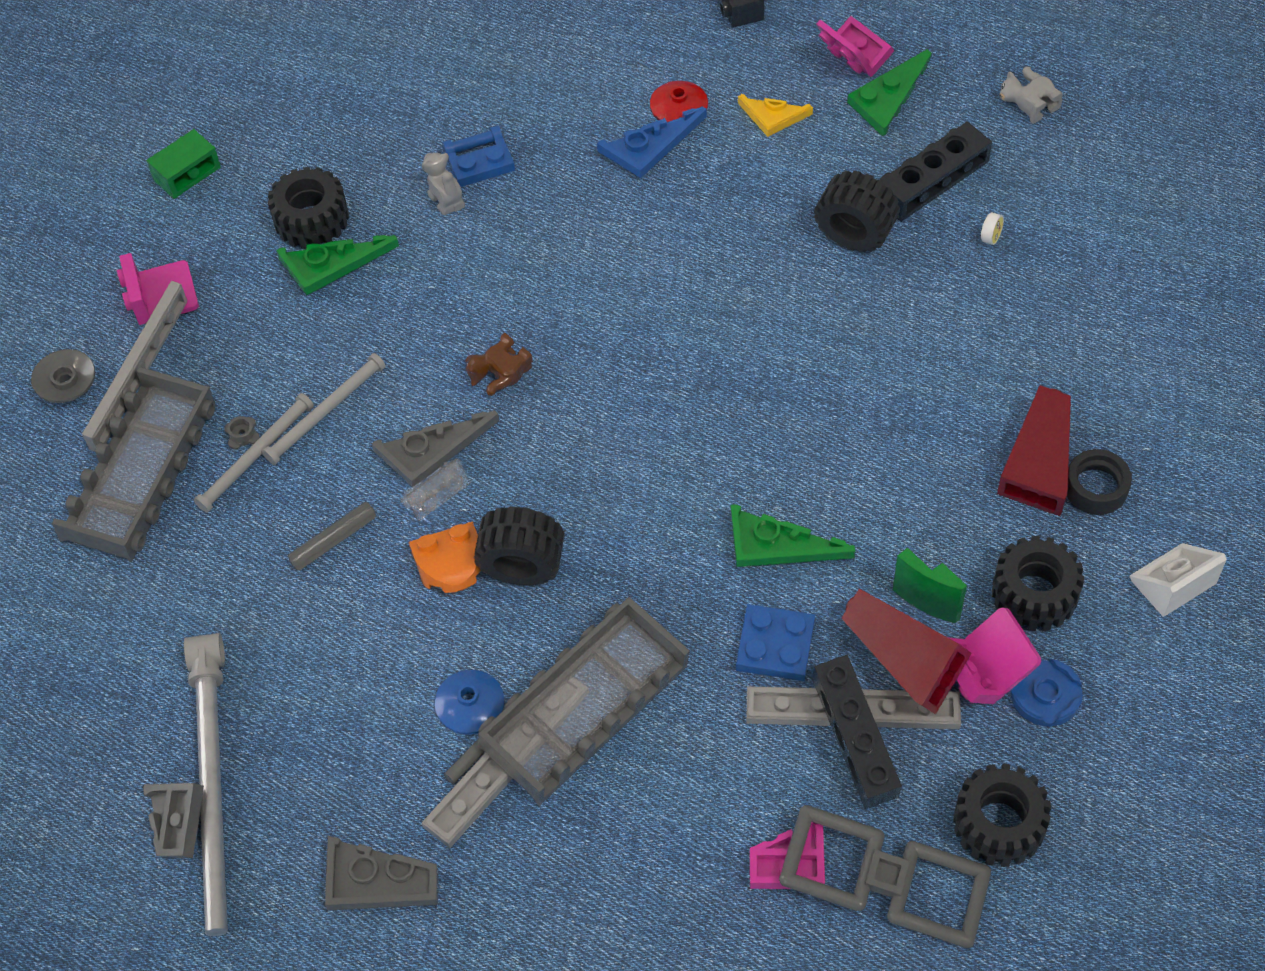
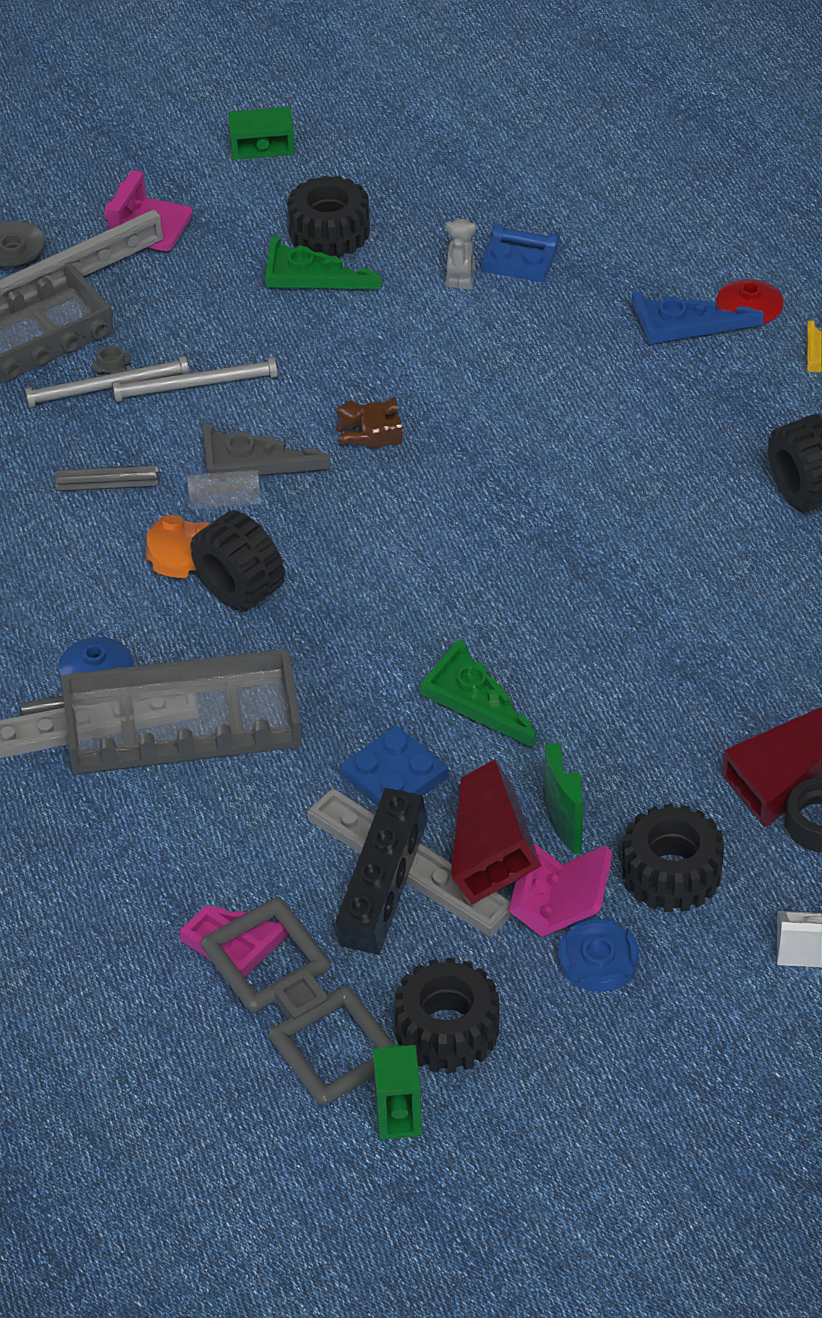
camera: 35 degrees right, 10 degrees down
none -> green brick [373,1045,422,1140]

